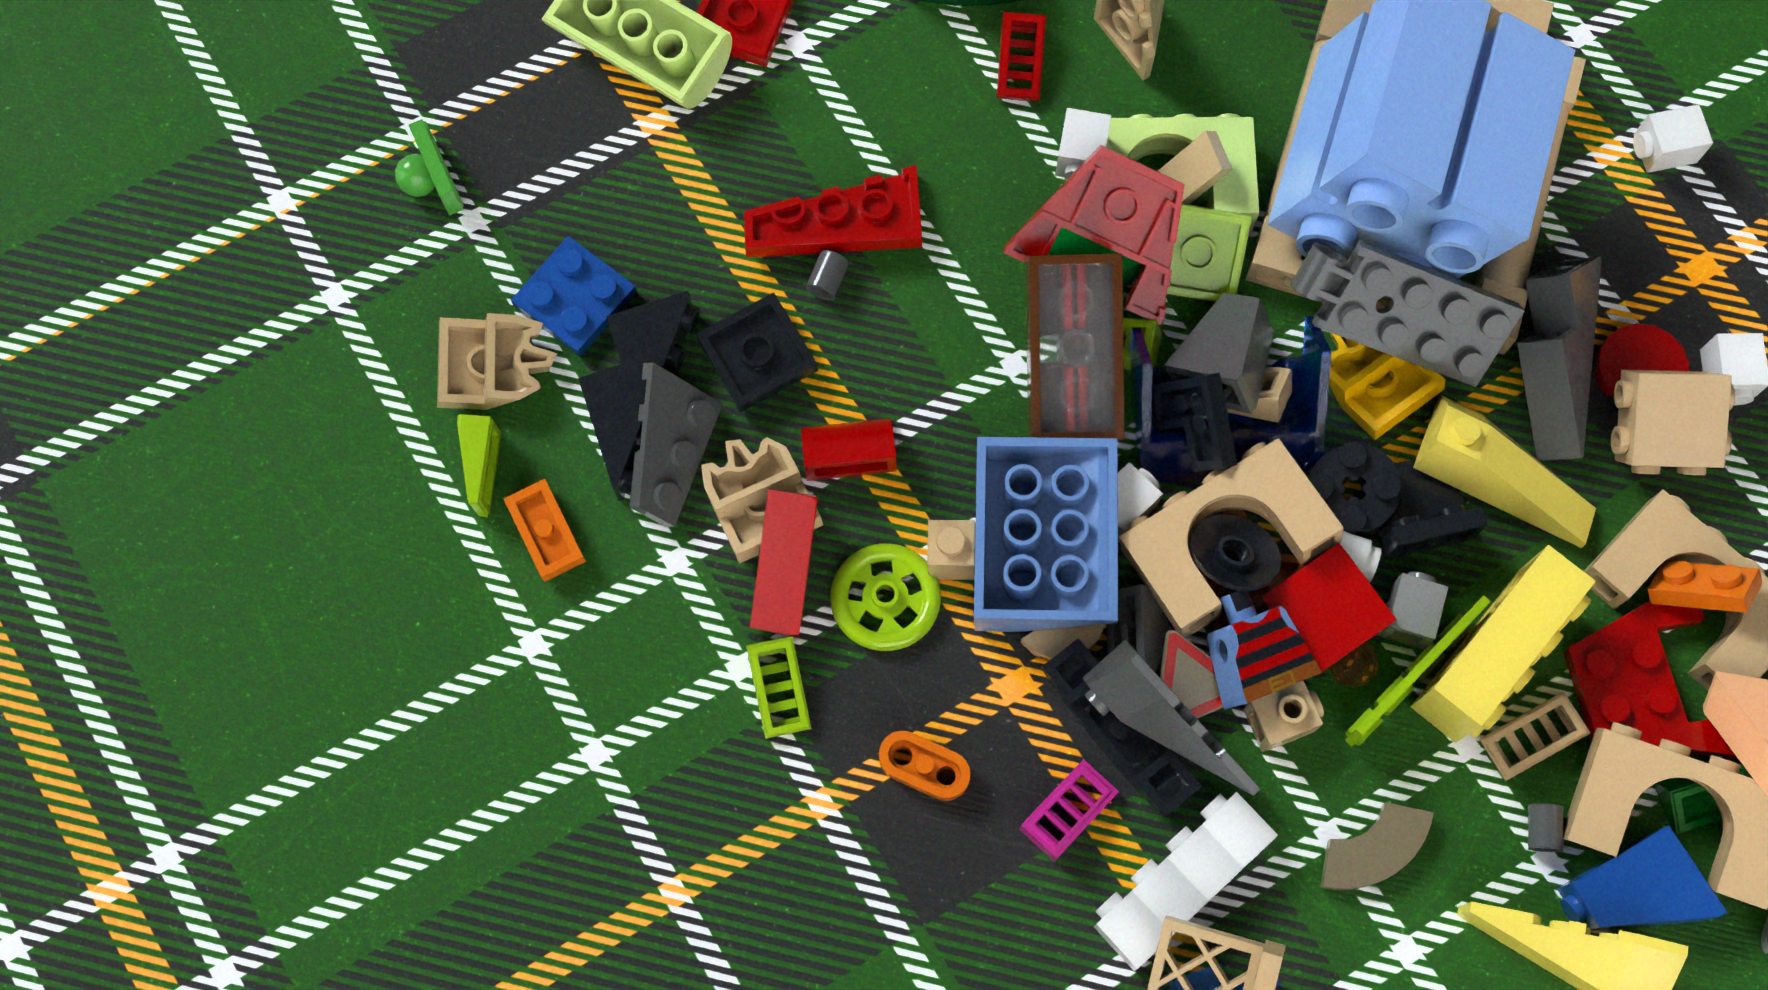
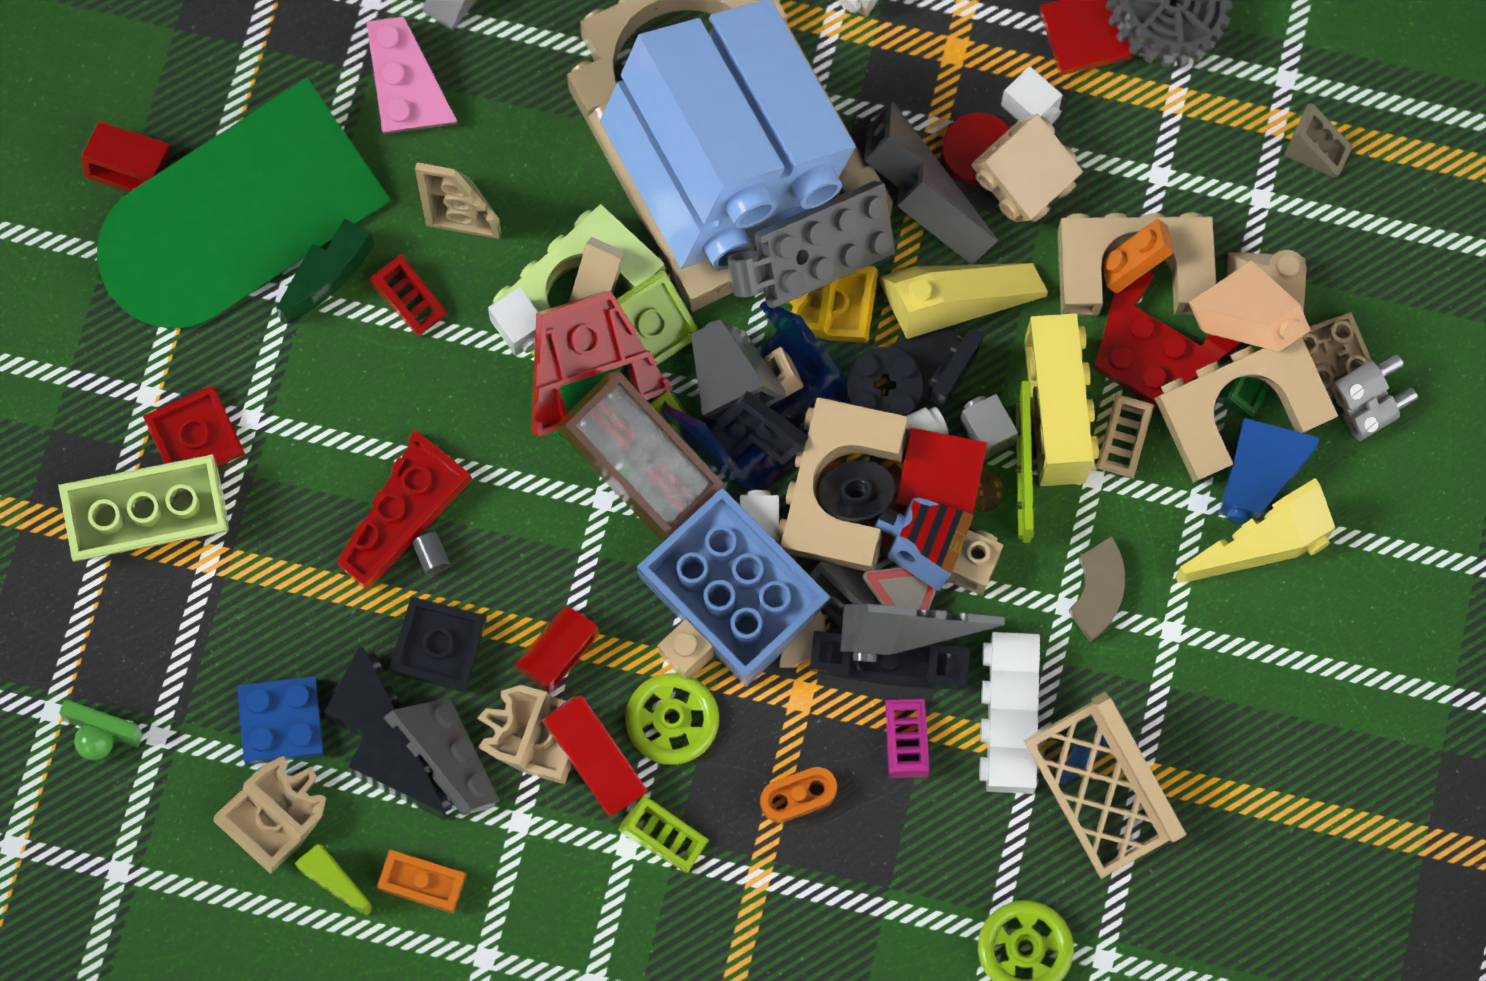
camera: 50 degrees left, 0 degrees up
dark grey hinge [1528,804,1564,852] -> none

